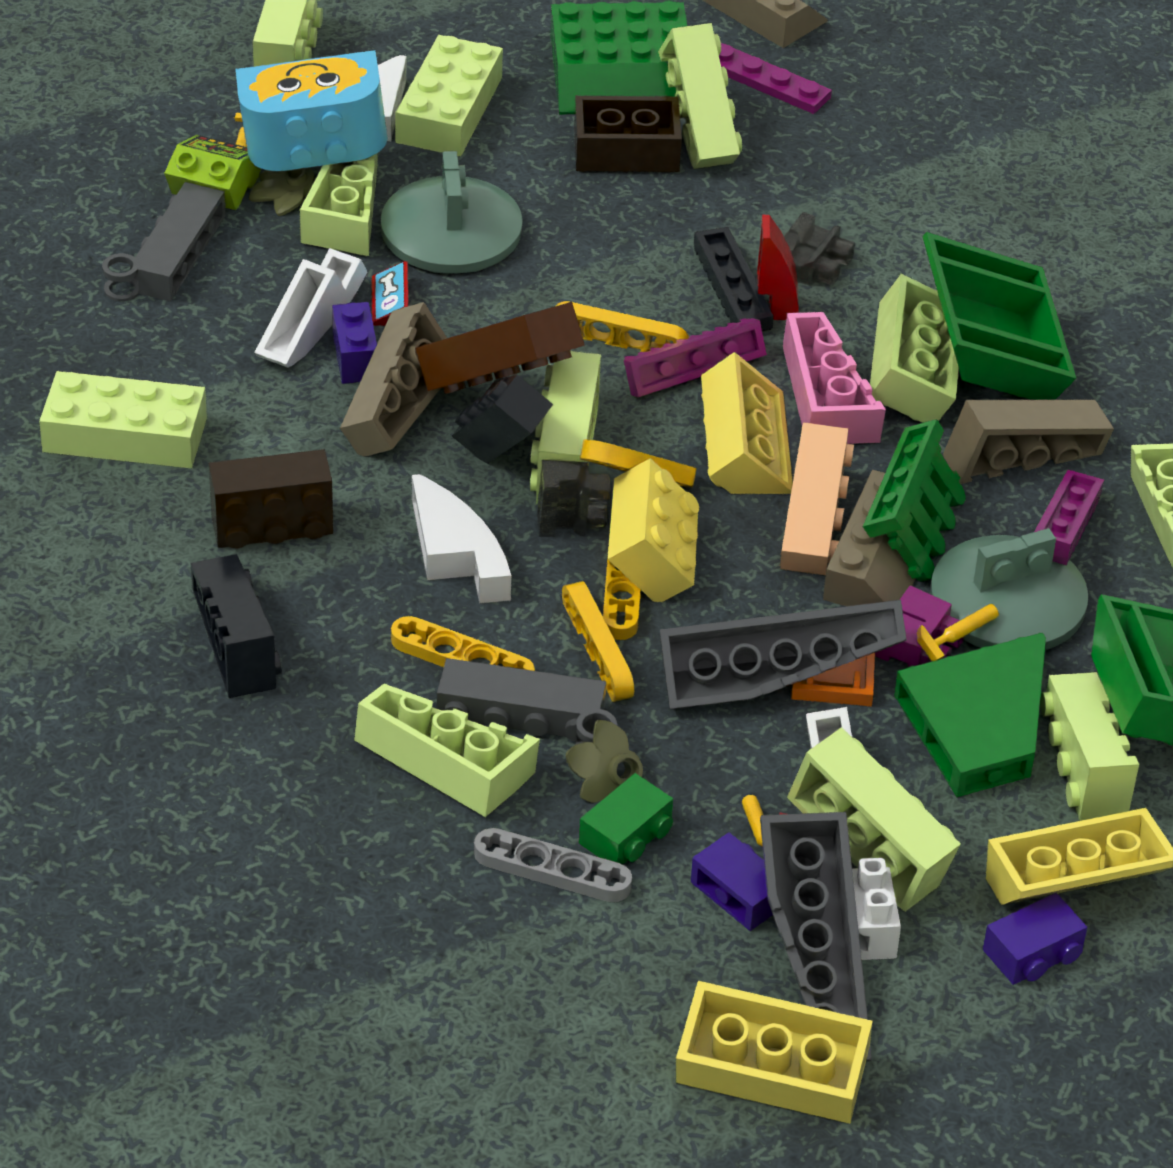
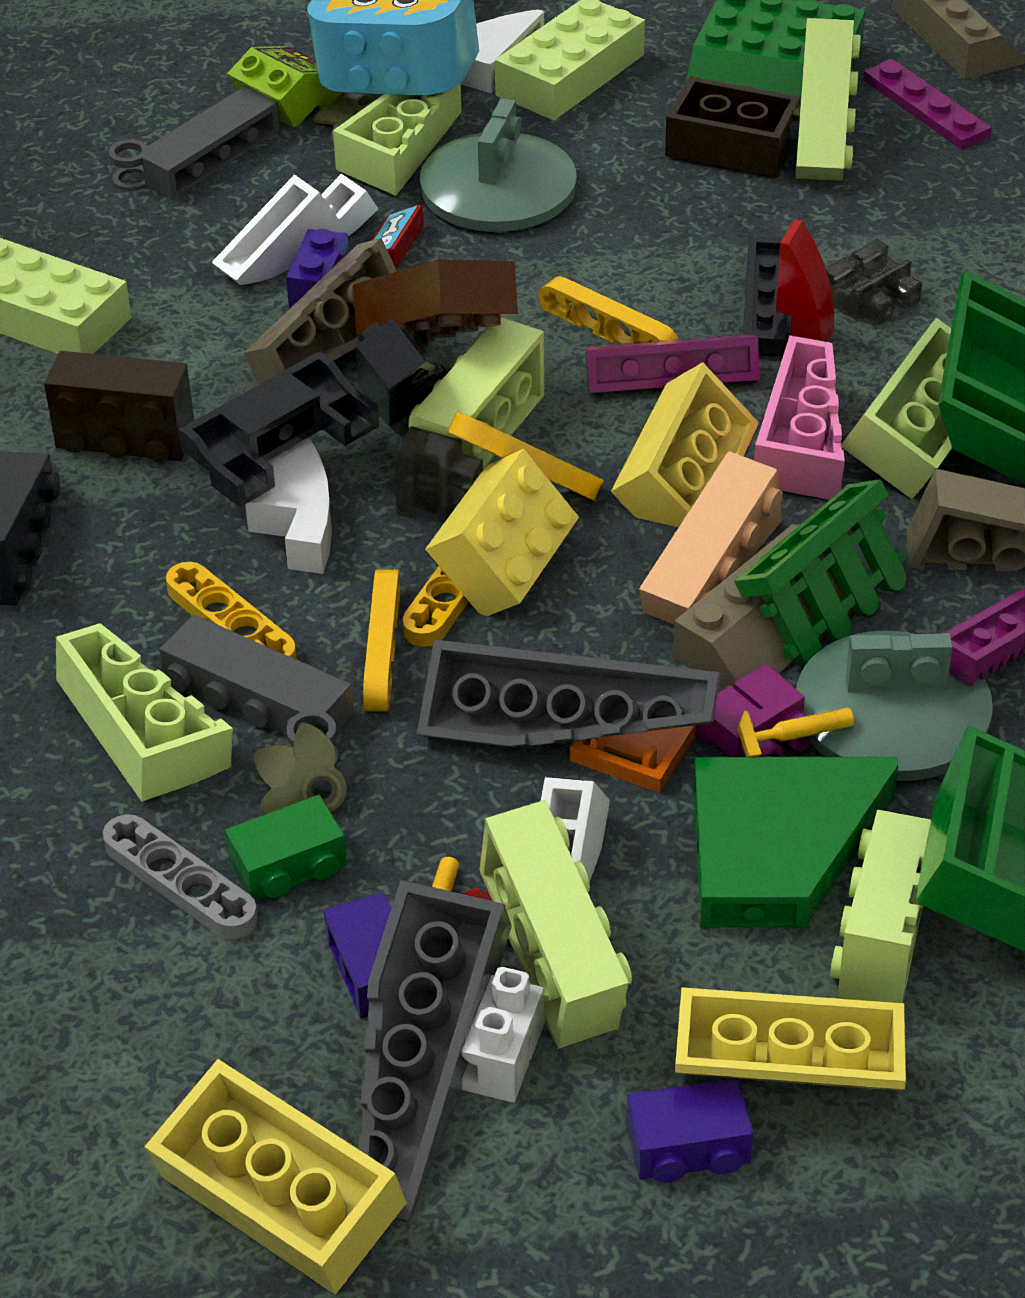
camera: 25 degrees right, 0 degrees up
none -> black bracket [179,351,379,508]

